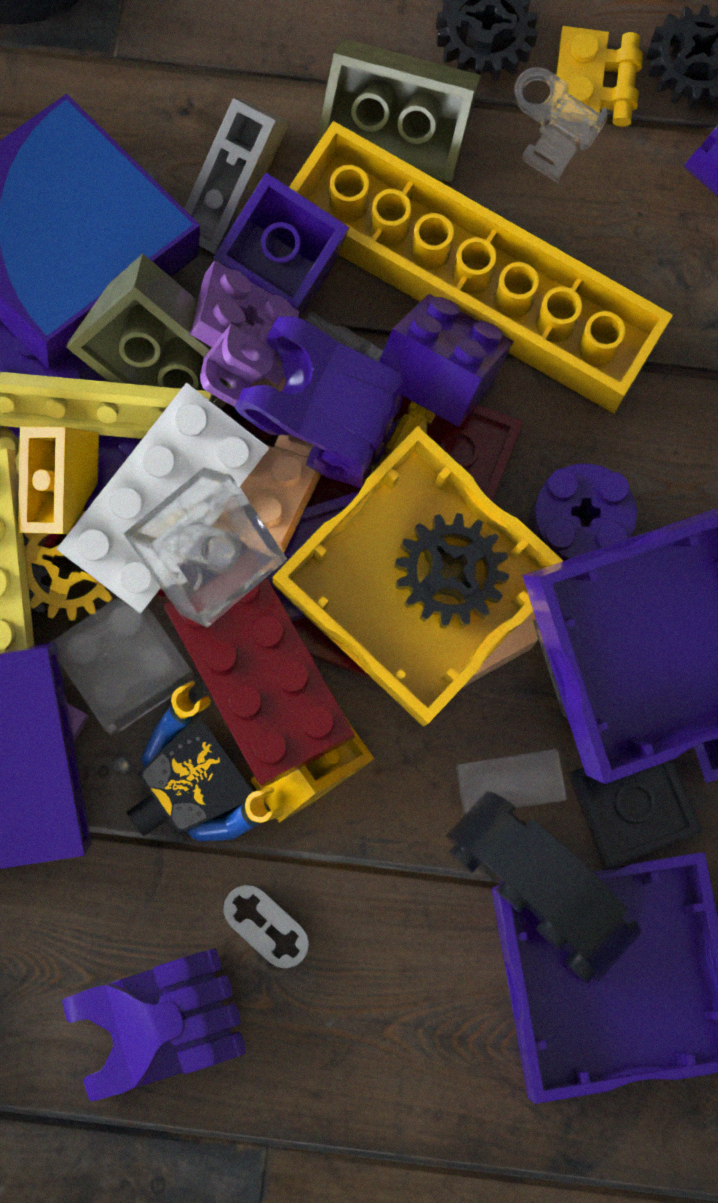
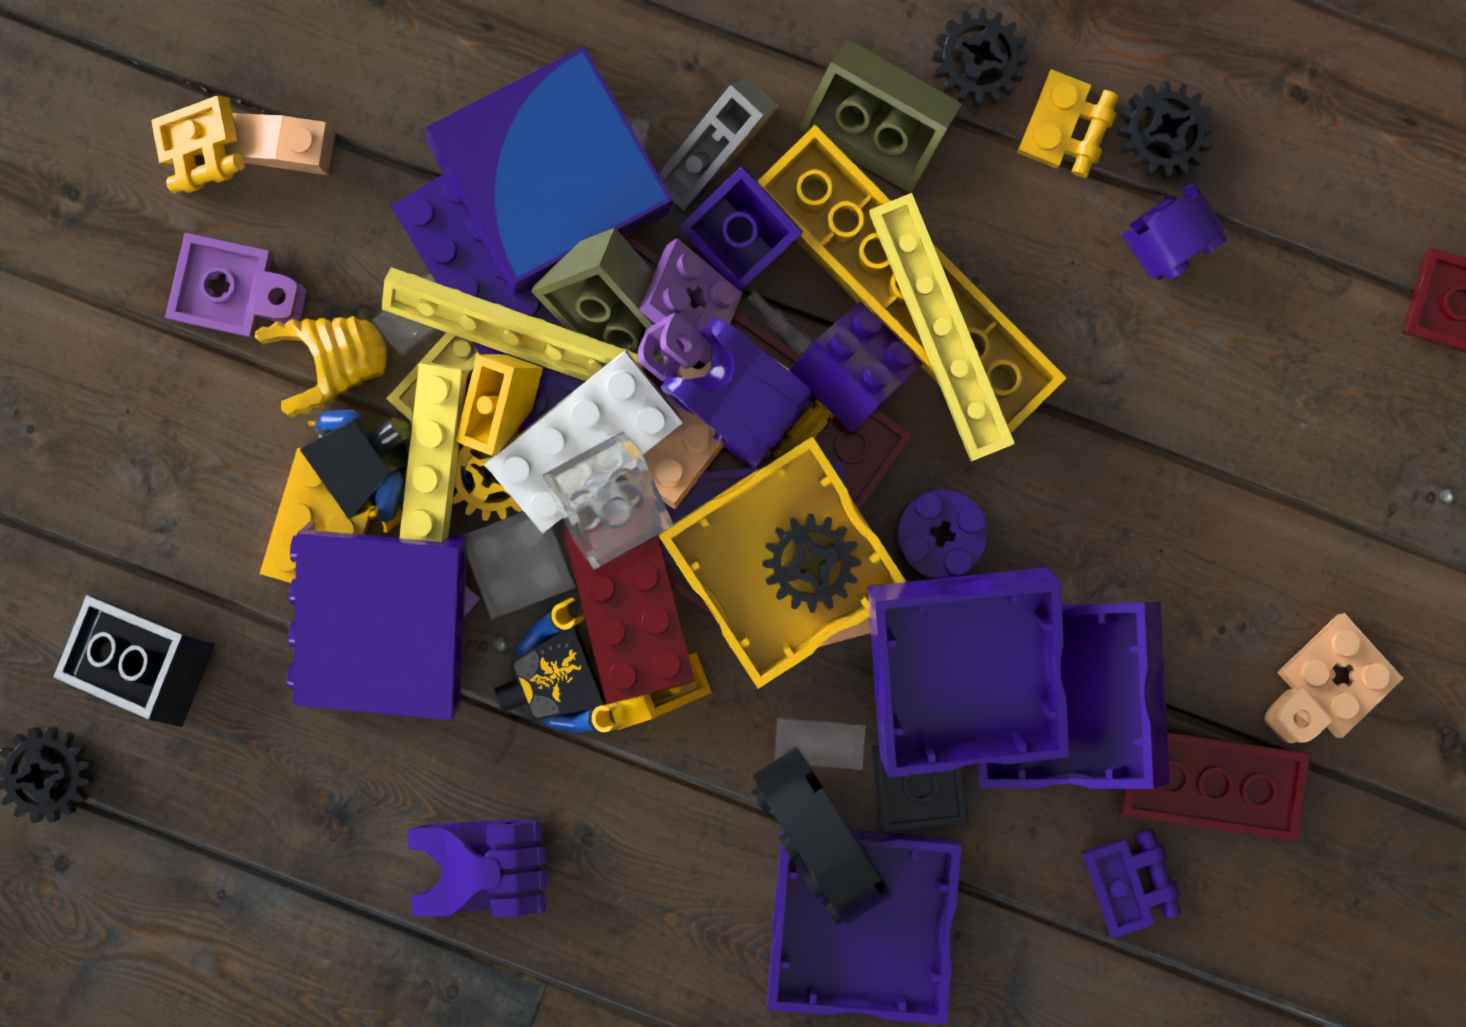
camera: 20 degrees right, 10 degrees up
light grey beam [223,885,309,969] -> none
clear piece [515,67,607,183] -> none
none -> light yellow plate [869,193,1015,462]

